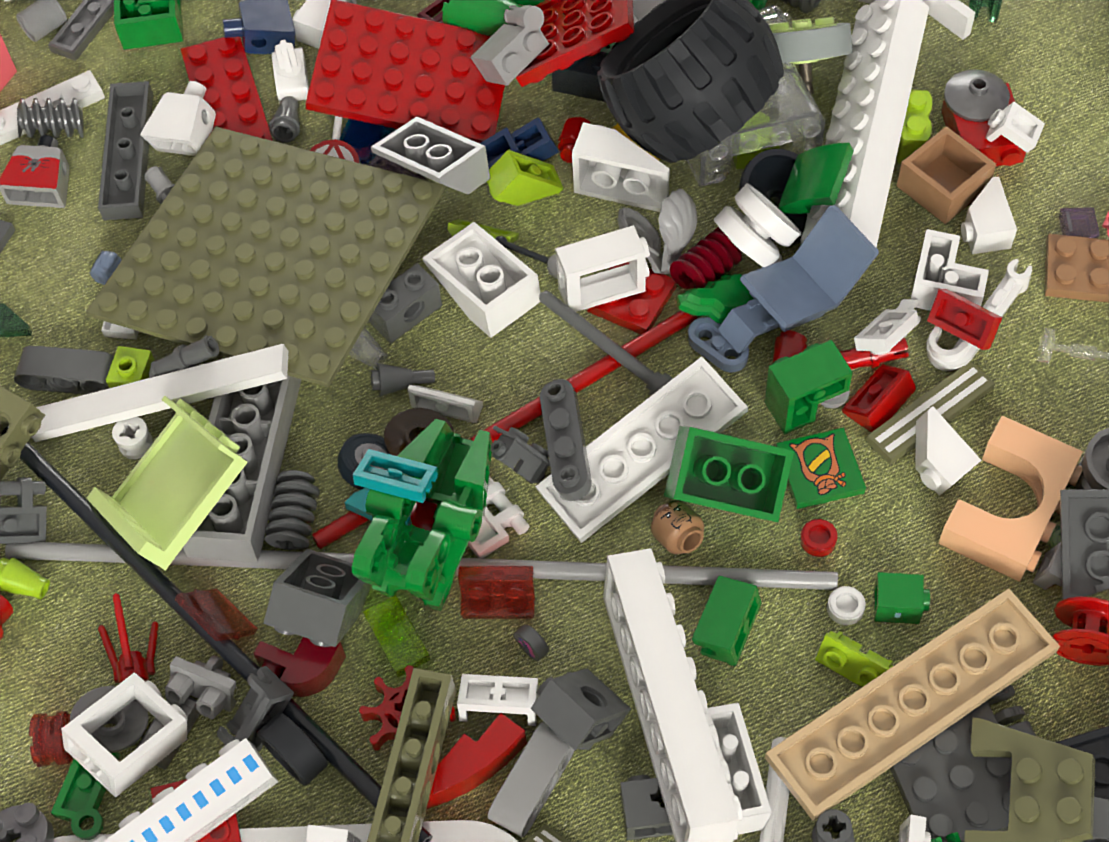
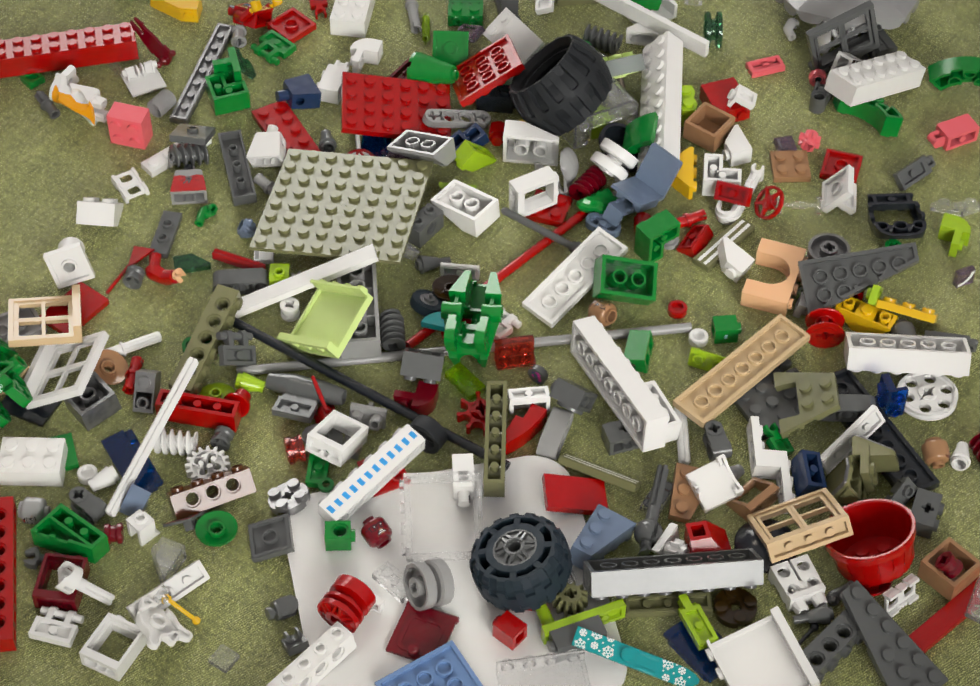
camera: 15 degrees left, 10 degrees down
dark grey pin [151,335,219,377] -> none
clear red piece [174,589,258,641] -> none
dark grey hinge [217,666,294,751] -> none
white beam [272,40,309,103] -> none
teal tile [353,449,438,503] -> none
light grey hinge [470,5,549,86] -> none
dark grey hinge [490,426,550,484] -> none
black hinge [495,236,557,279] -> none
dark grey plate [540,379,592,501] -> none
green tile [776,427,866,510] -> none
white plate [854,299,921,355] -> none
flat silver dish [944,69,1010,122] -> none
none -> dark grey plate [169,123,216,146]
none -> green arm [194,203,218,227]
none -> red axle [212,248,266,269]
none -> dark grey plate [266,373,347,424]
none -> light grey beam [422,109,491,129]
none -> yellow slope [671,147,697,200]
none -> coral tile [745,55,786,78]
none -> red wheel [754,185,784,220]

